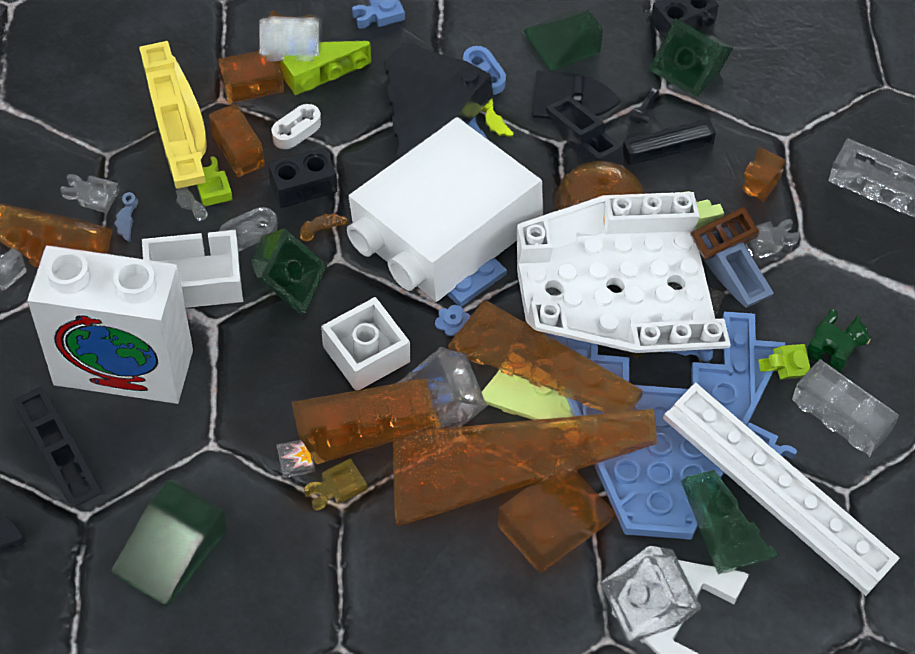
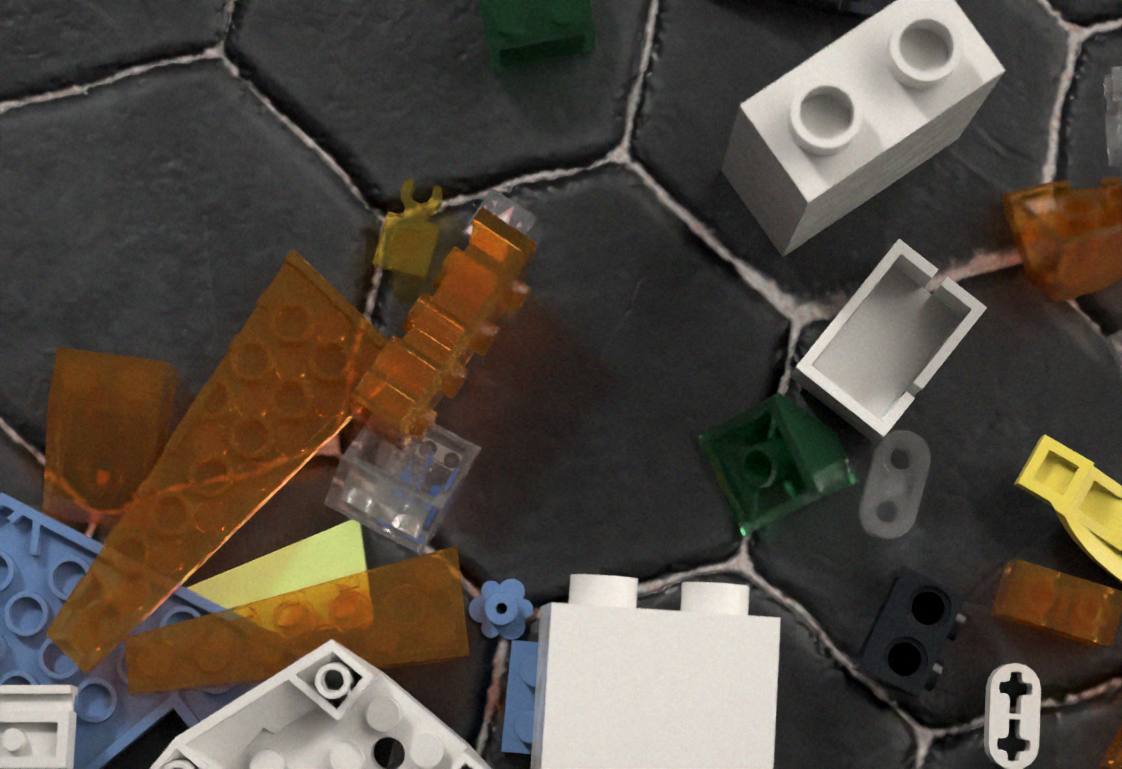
camera: 140 degrees right, 25 degrees up
sand blue piece [114,192,138,243] -> none
clear piece [176,187,207,221] -> none
lime plate [196,156,233,207] -> none
clear orange piece [300,213,348,241] -> none
white brick [321,297,410,392] -> none

